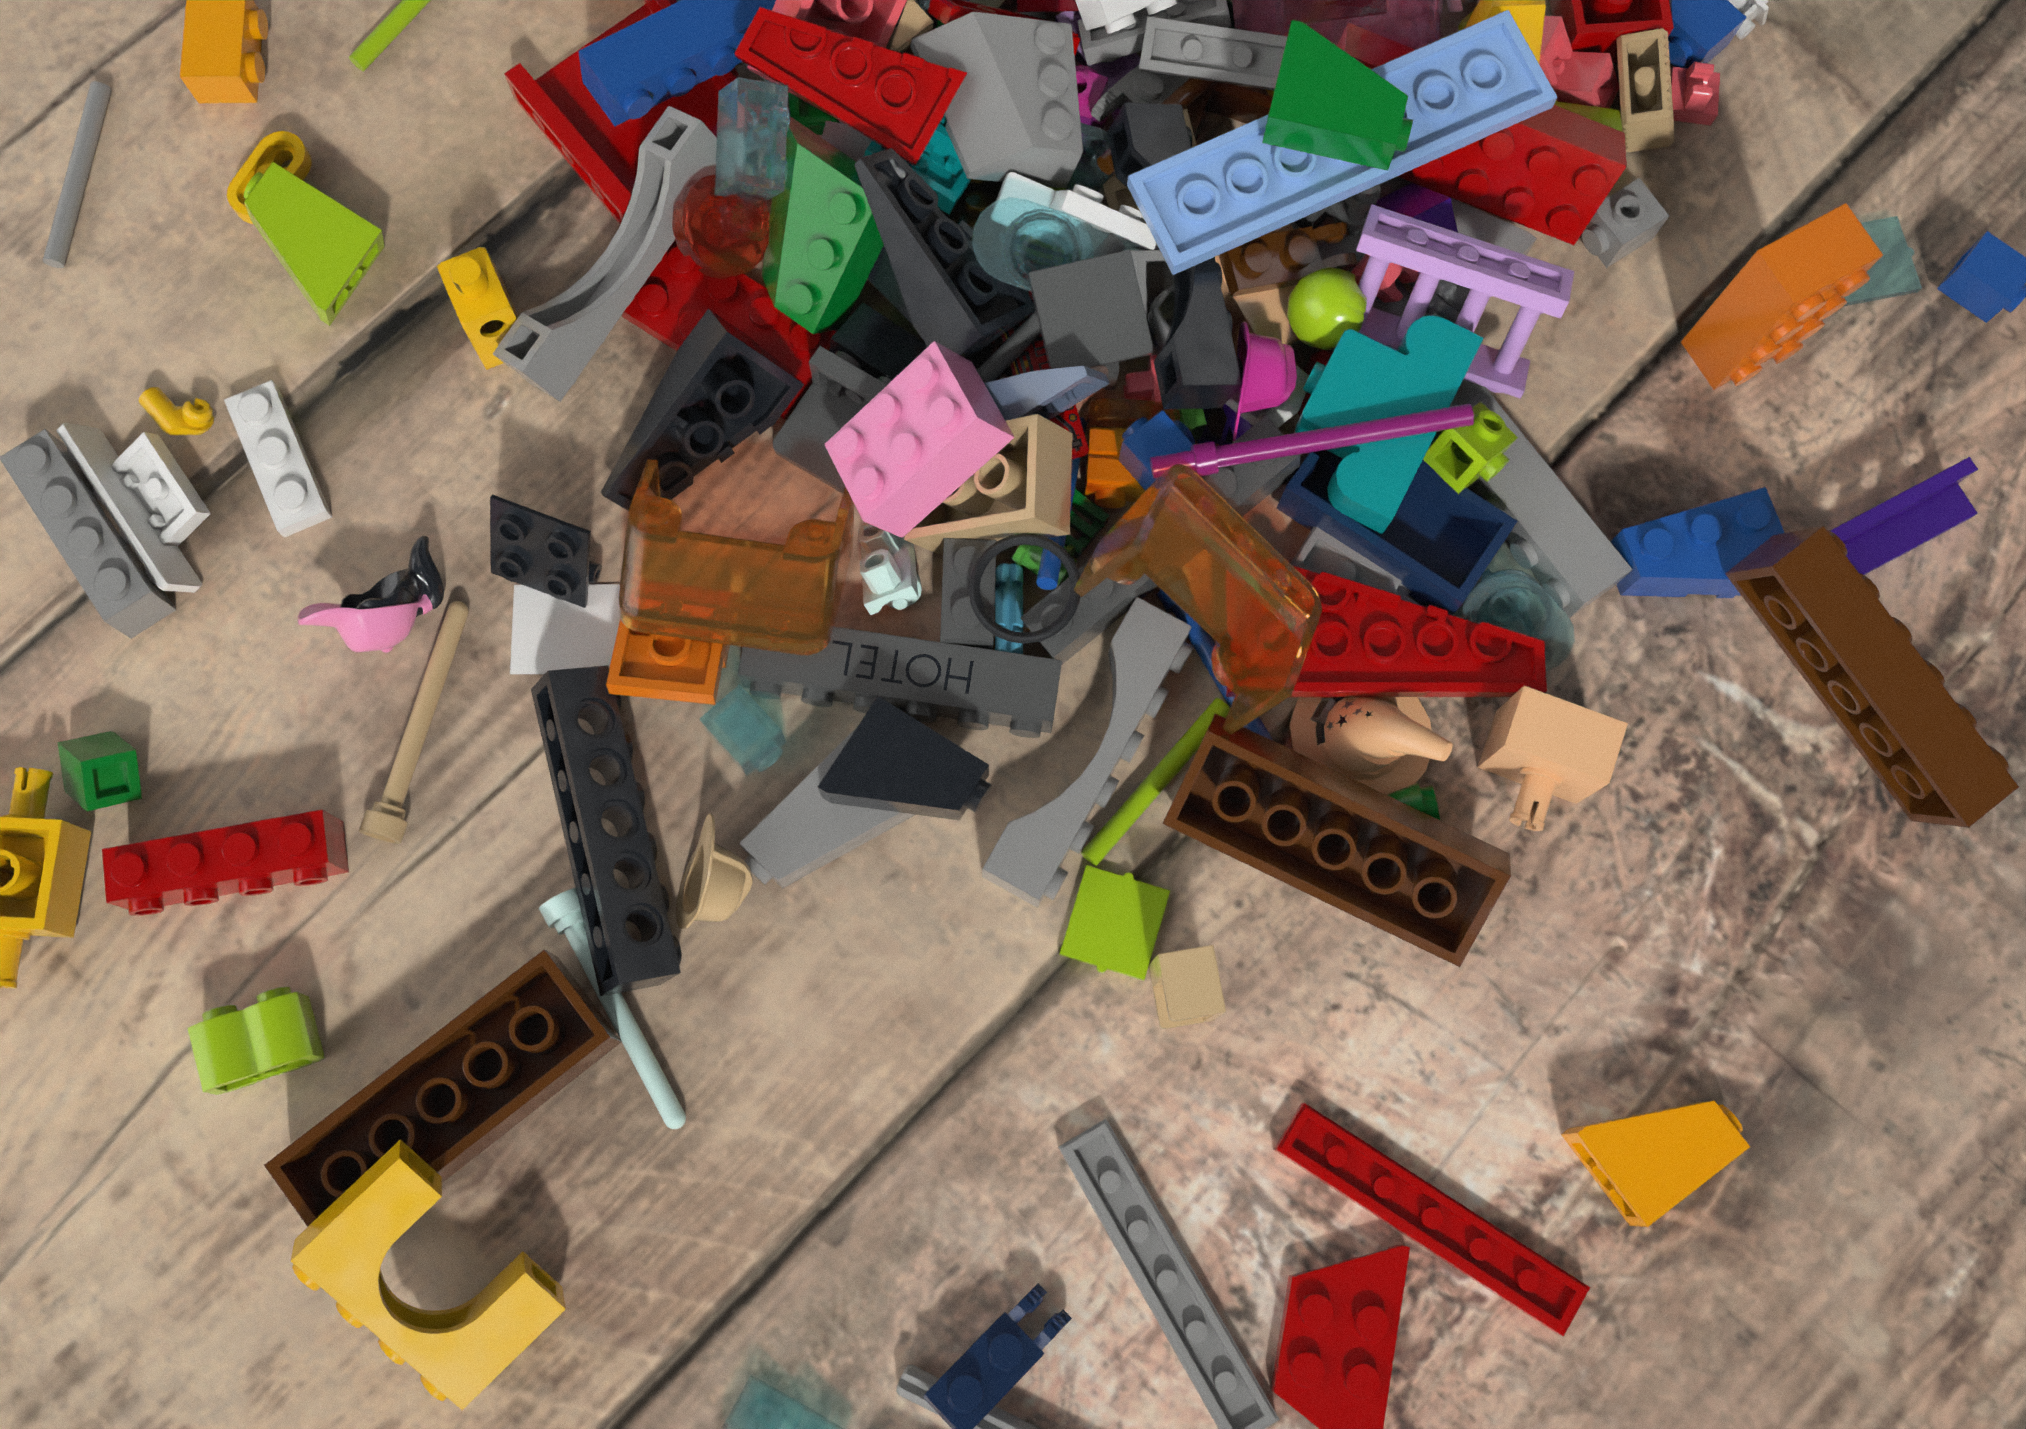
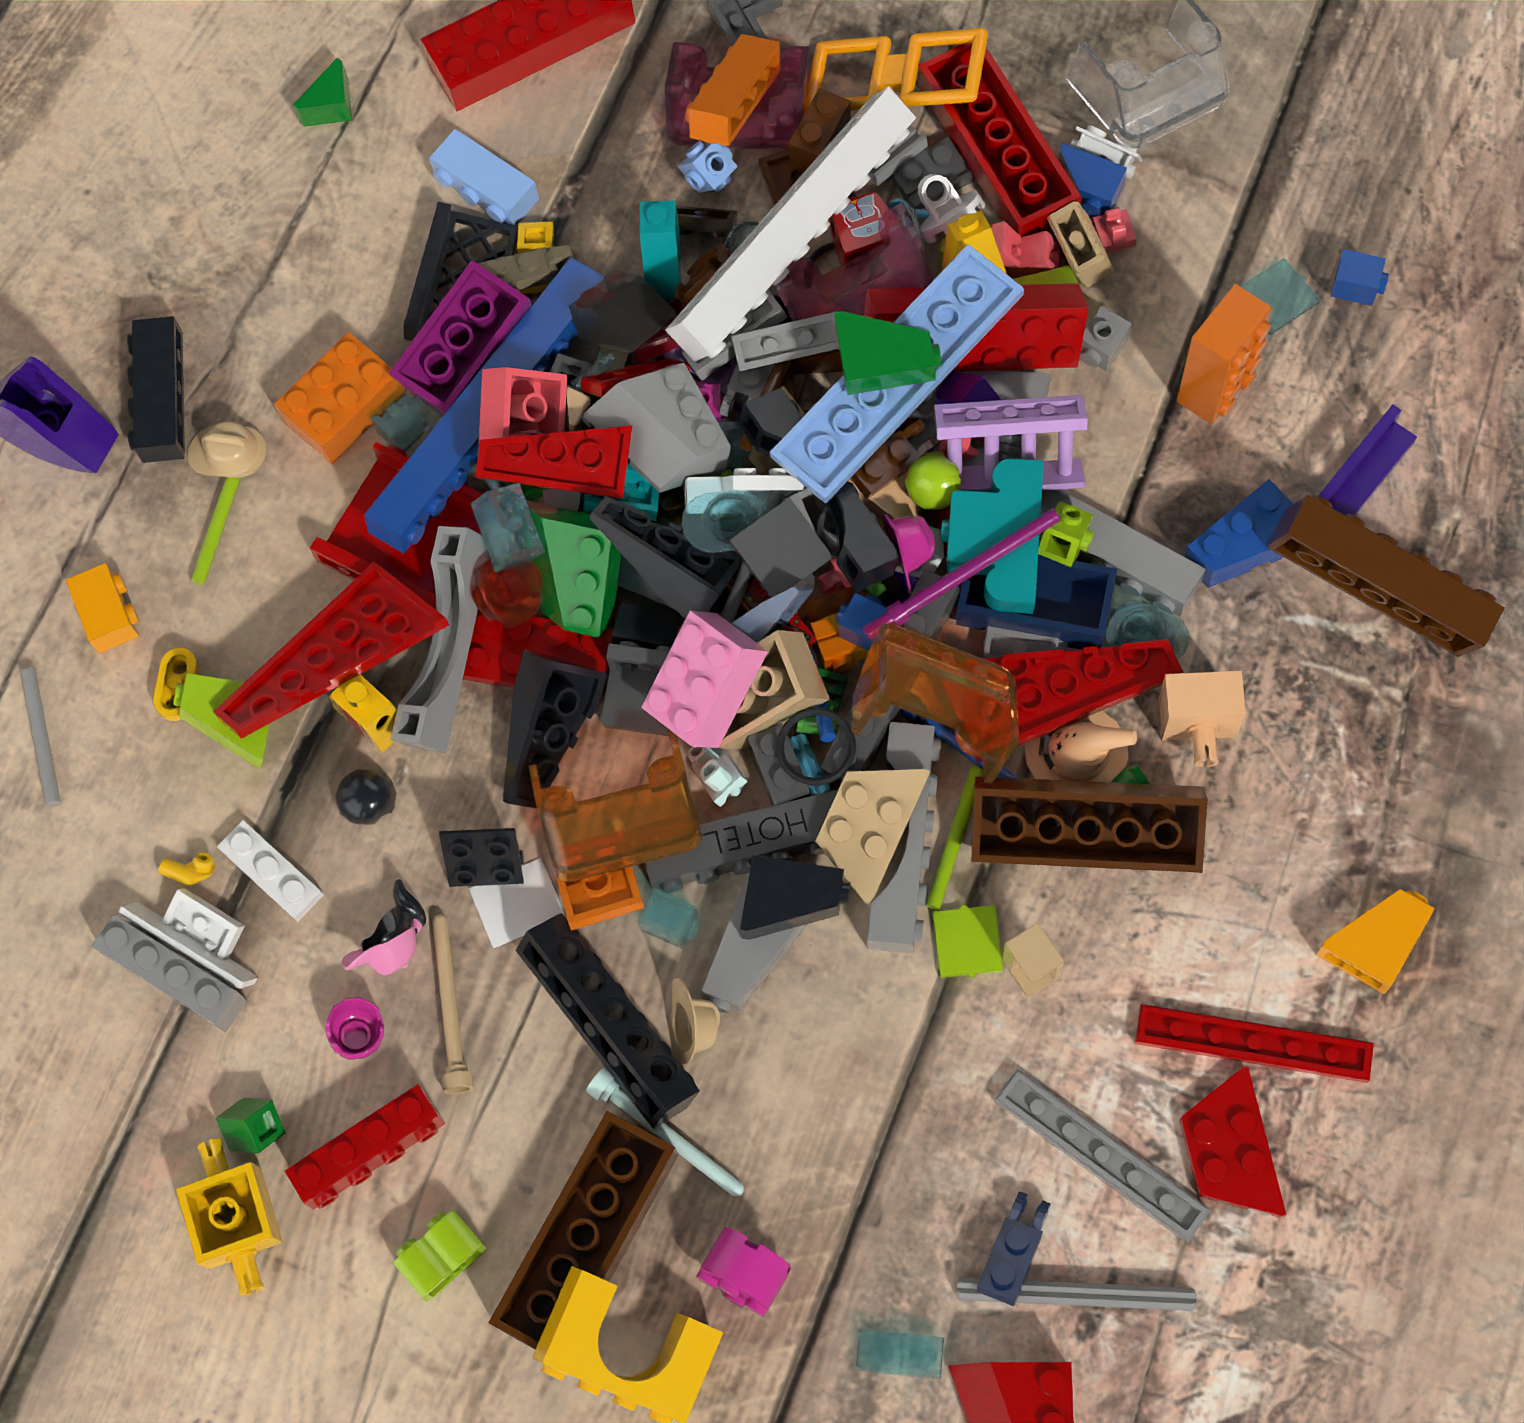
camera: 10 degrees left, 5 degrees down
none -> red wing [213,562,450,739]
none -> dark pink hair [326,997,384,1060]
none -> black hair [335,769,397,825]
none -> dark pink brick [696,1227,791,1317]
none -> tan wing [815,769,931,905]

